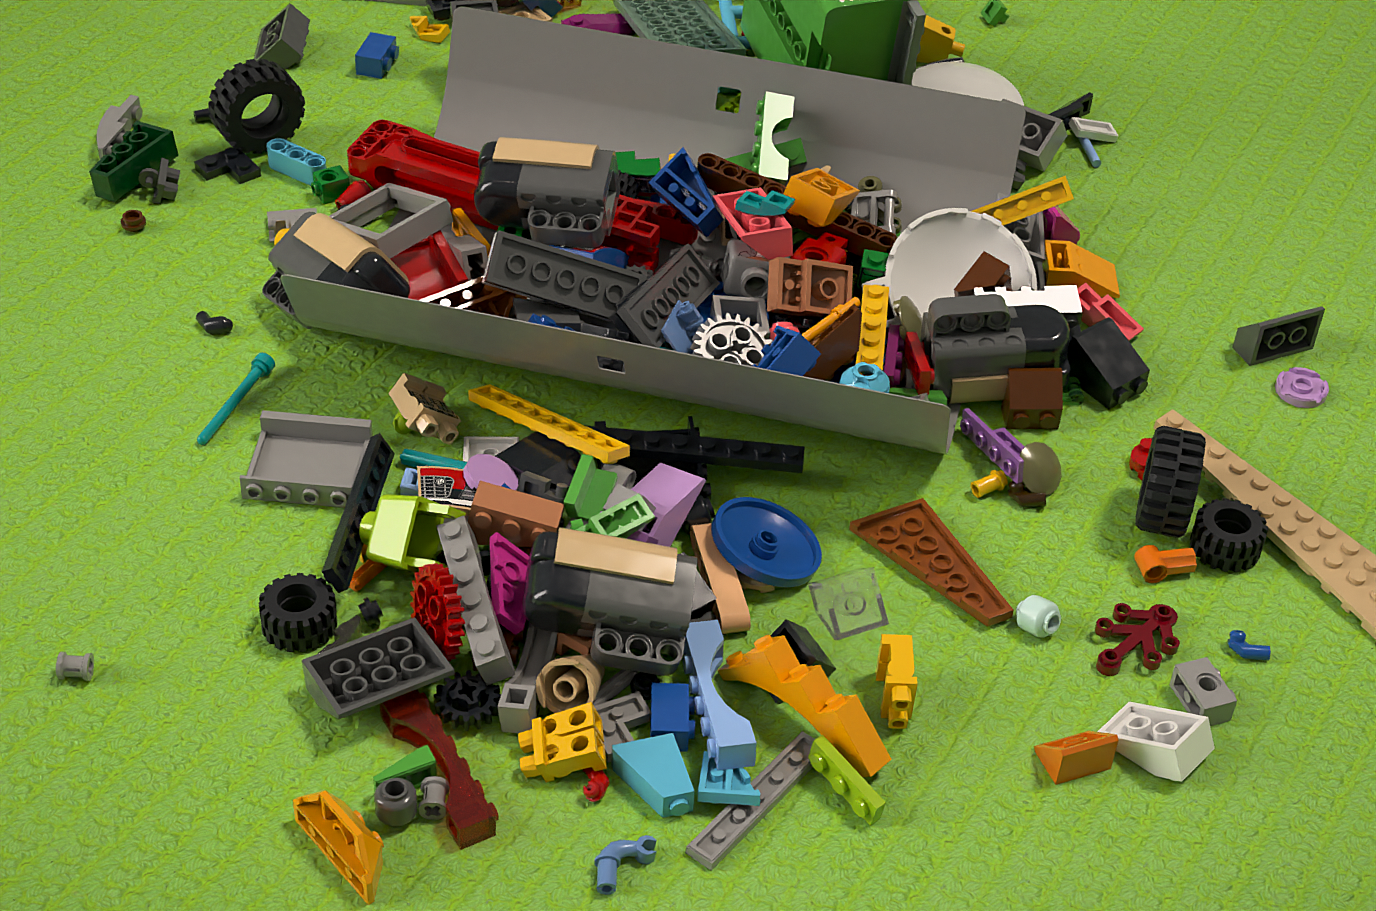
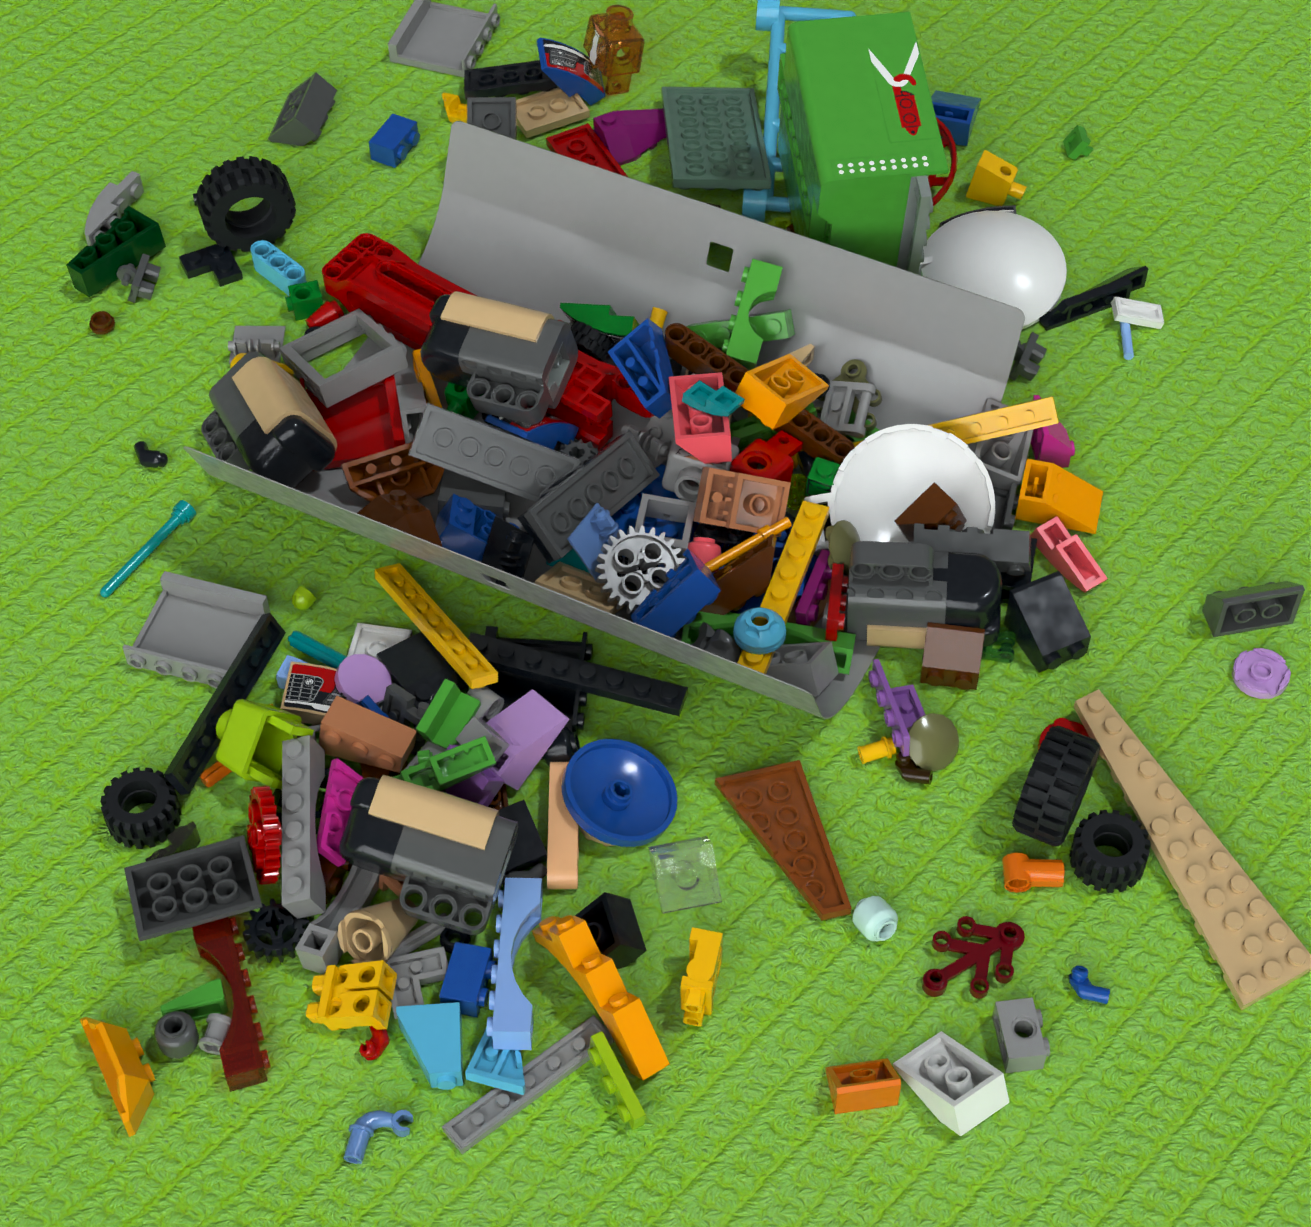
camera: 15 degrees right, 10 degrees up
black plate [358,597,384,626] -> none
tan hips [389,373,461,445] -> none
light grey slope [1002,98,1067,172] -> none

